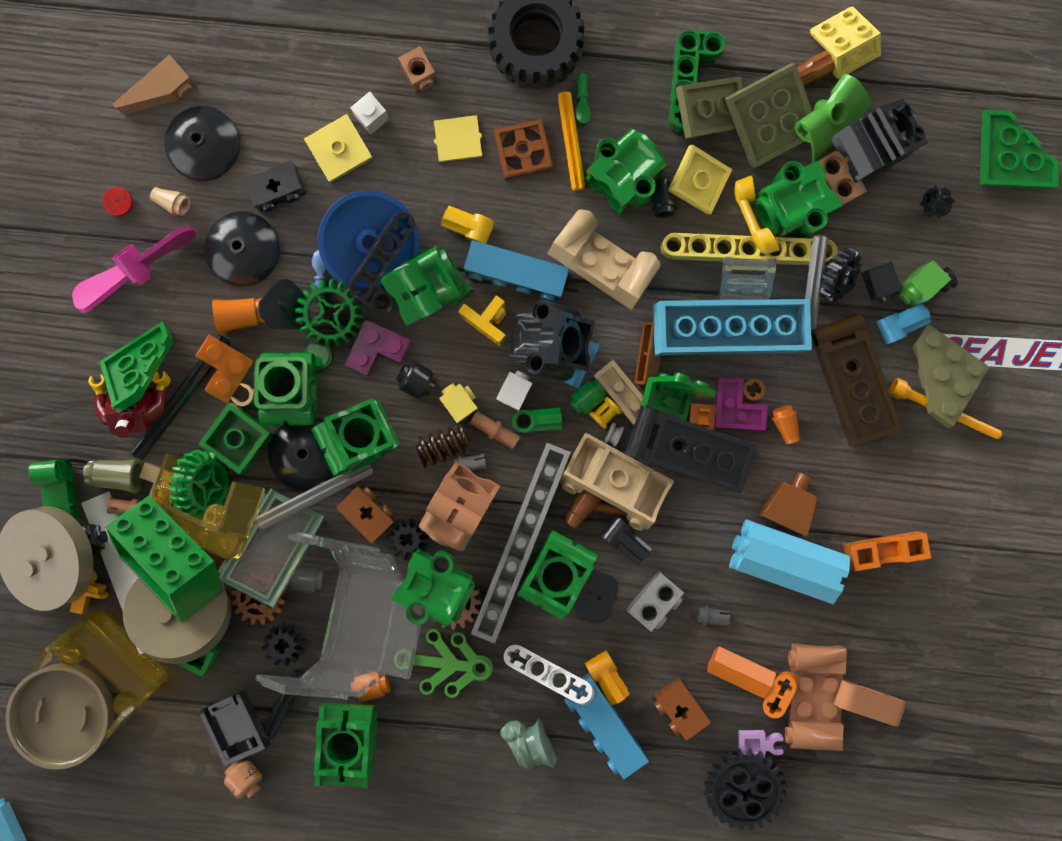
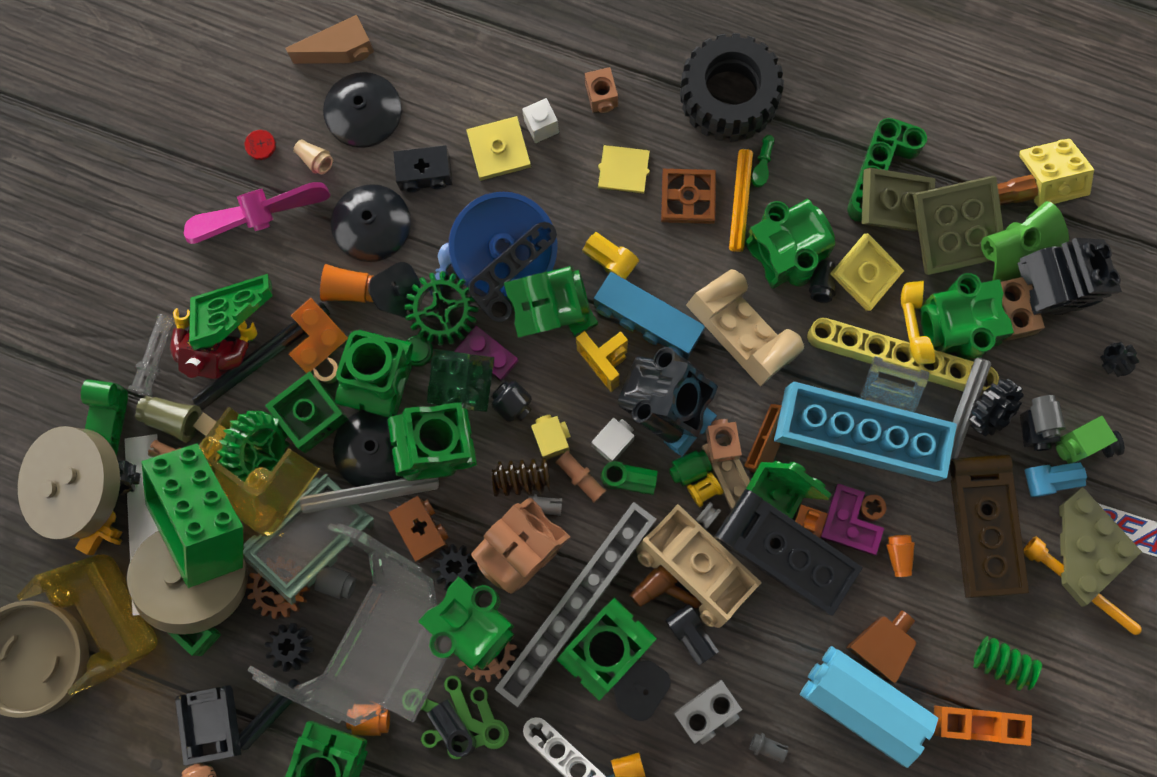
camera: 25 degrees right, 10 degrees down
none -> clear pin [127,314,174,397]
none -> clear green bracket [427,349,495,412]
none -> black piece [427,699,476,757]
none -> nougat brick [705,419,742,464]
none -> green piece [973,636,1042,691]
none -> dark grey brick [1030,395,1065,439]

